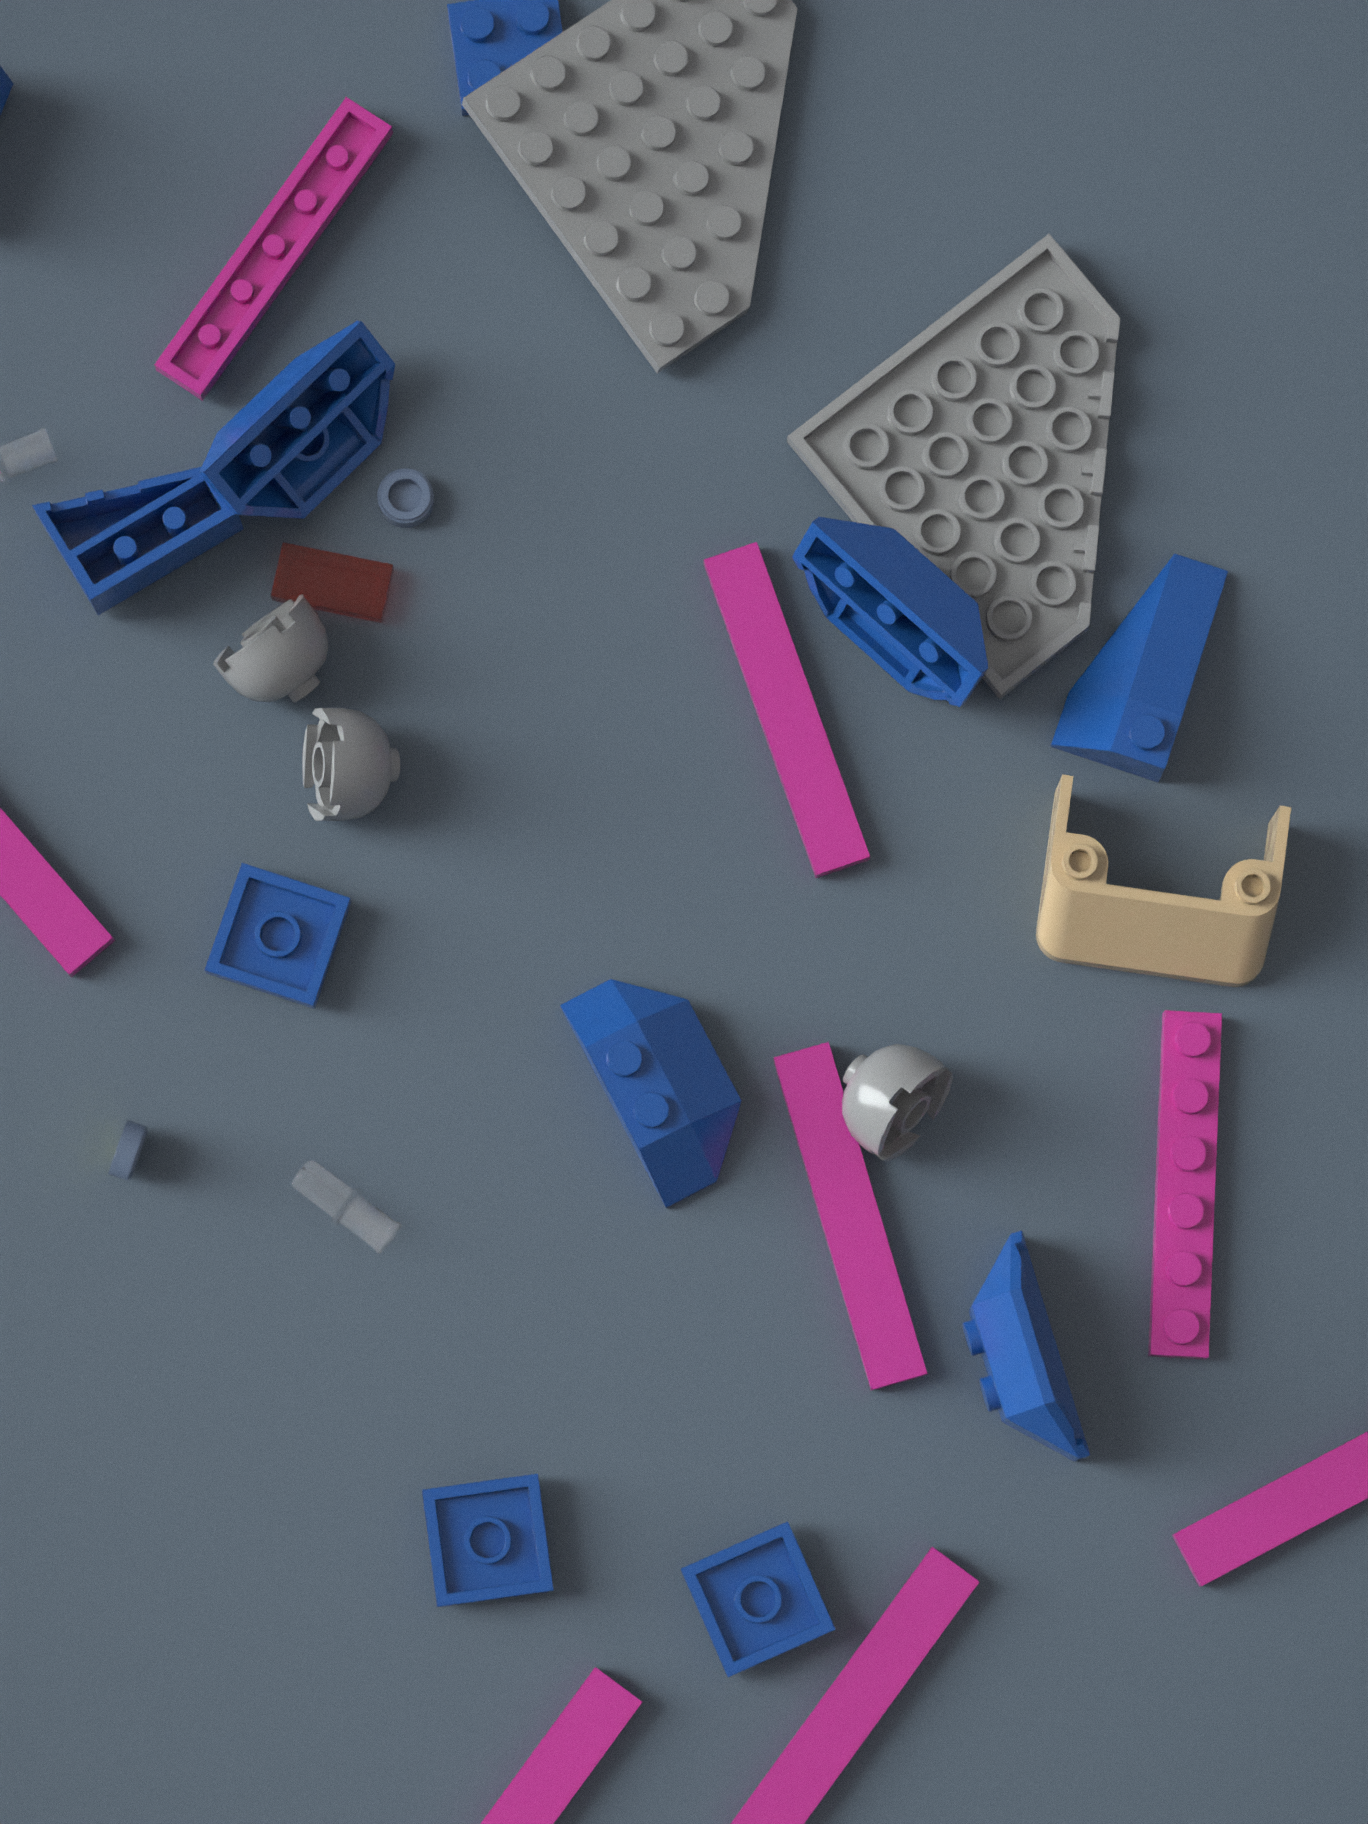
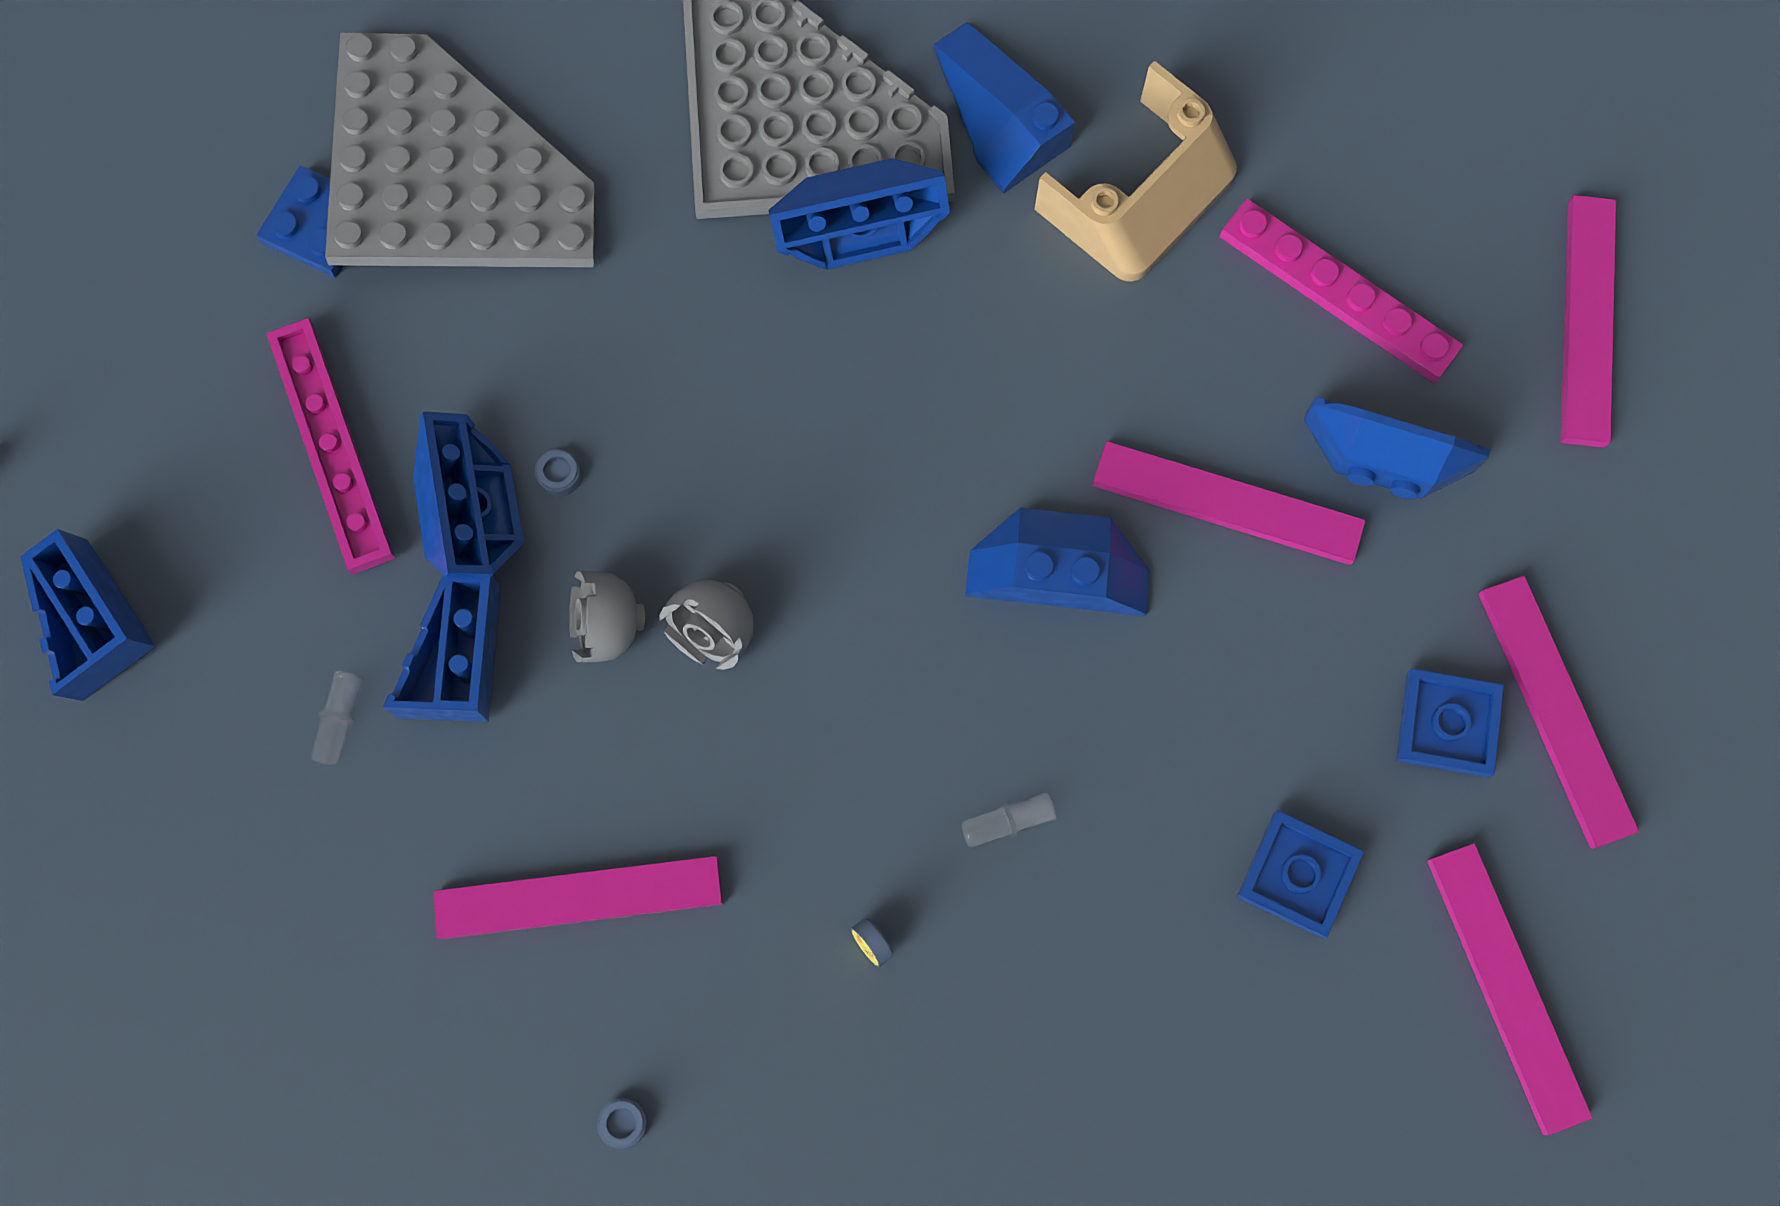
camera: 55 degrees left, 5 degrees down
blue plate [204,863,352,1009] -> none
clear red tile [271,542,394,623] -> none
dark pink tile [704,542,870,878] -> none
light grey cylinder [842,1044,953,1162] -> none

